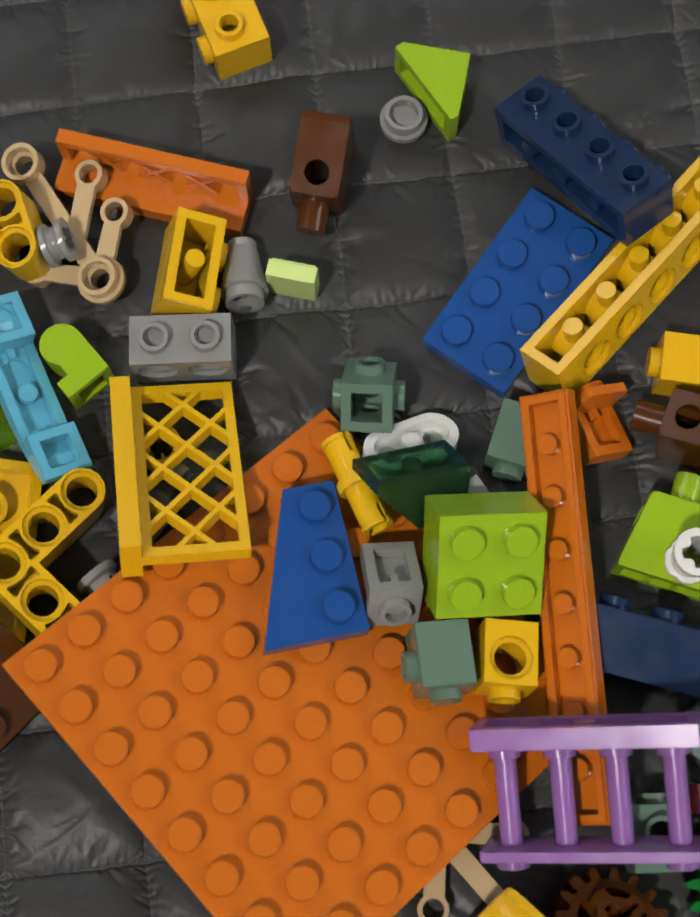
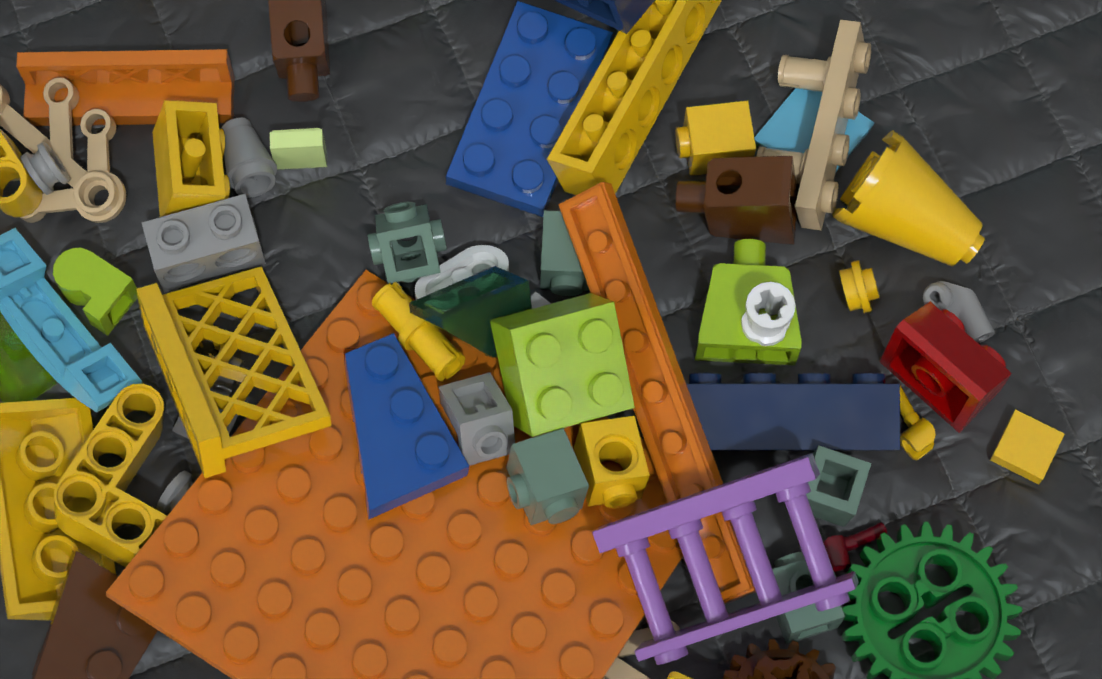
camera: 20 degrees left, 5 degrees down
orange bracket [575,380,634,466] -> none

